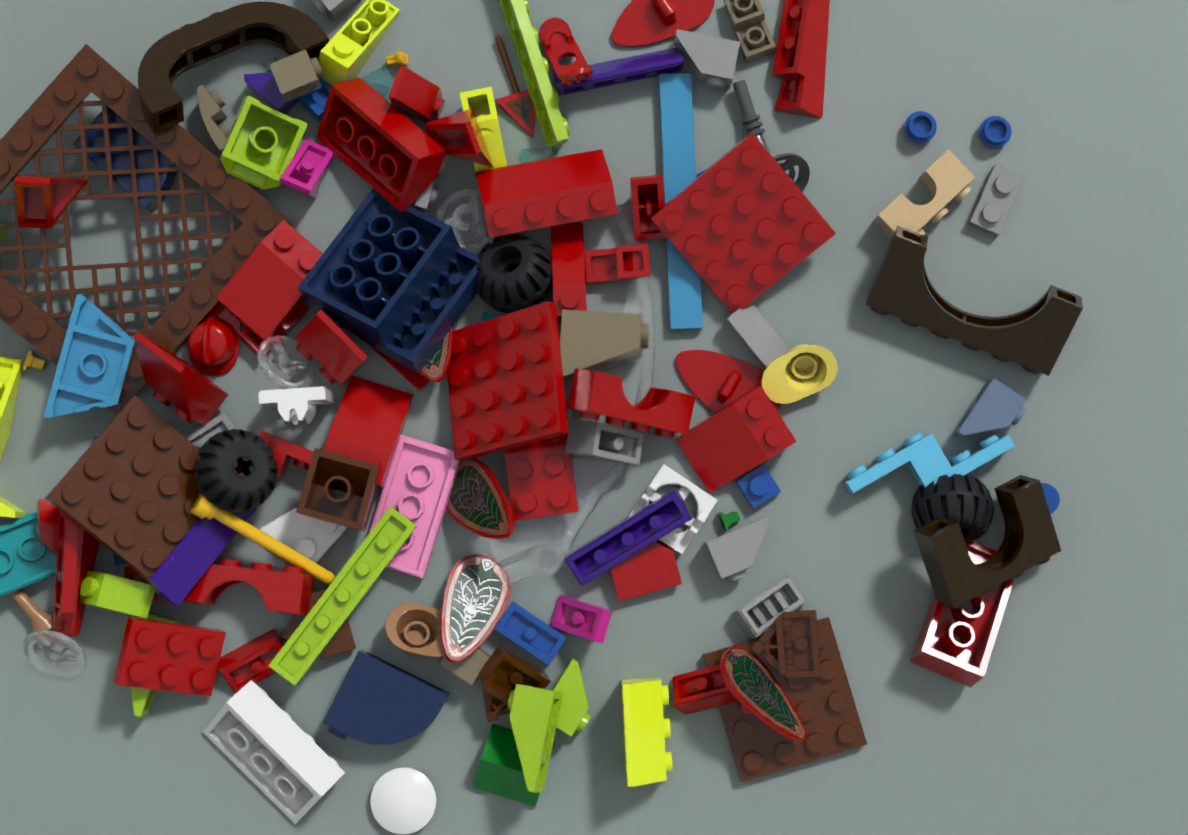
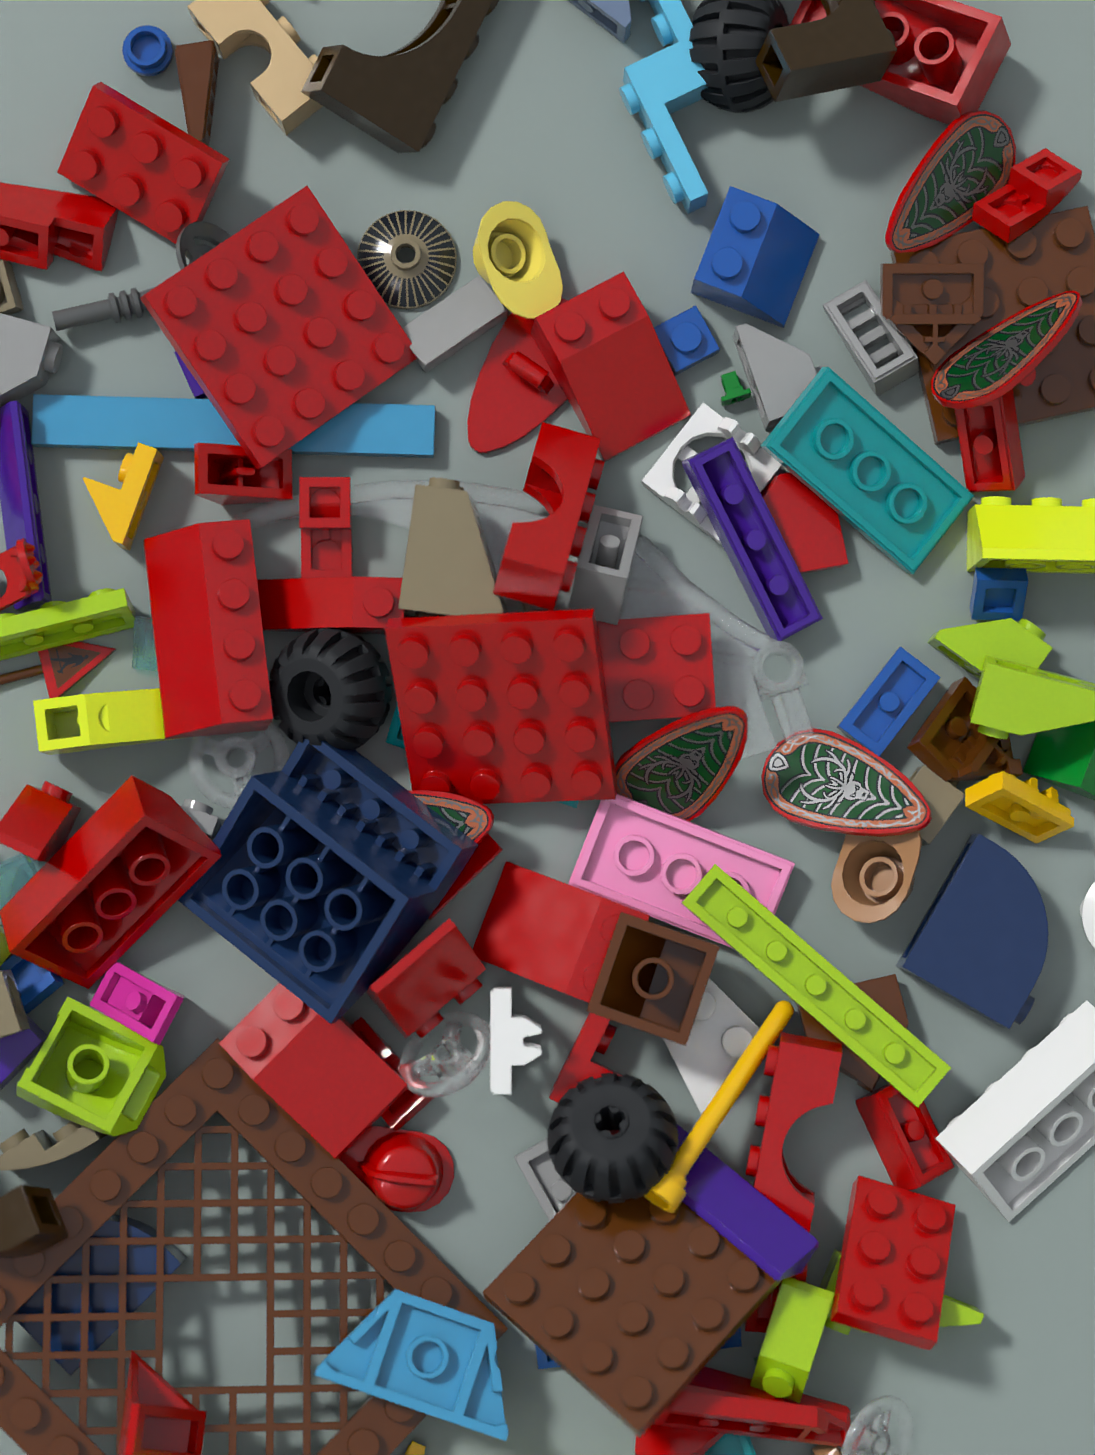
camera: 85 degrees left, 0 degrees up
red slope [134,332,229,426] -> none
red slope [424,108,494,168] -> none
dark pink slope [550,595,612,643] -> none
none -> red plate [57,82,230,244]
none -> yellow slope [83,442,164,551]
none -> reddish brown slope [174,40,219,146]
none -> dish [357,210,457,309]
none -> blue slope [691,186,820,328]
none -> teal tile [761,367,974,574]
none -> shield [885,110,1016,253]
none -> yellow plate [965,771,1074,844]
none -> blue plate [970,567,1028,621]
none -> red slope [972,148,1082,243]

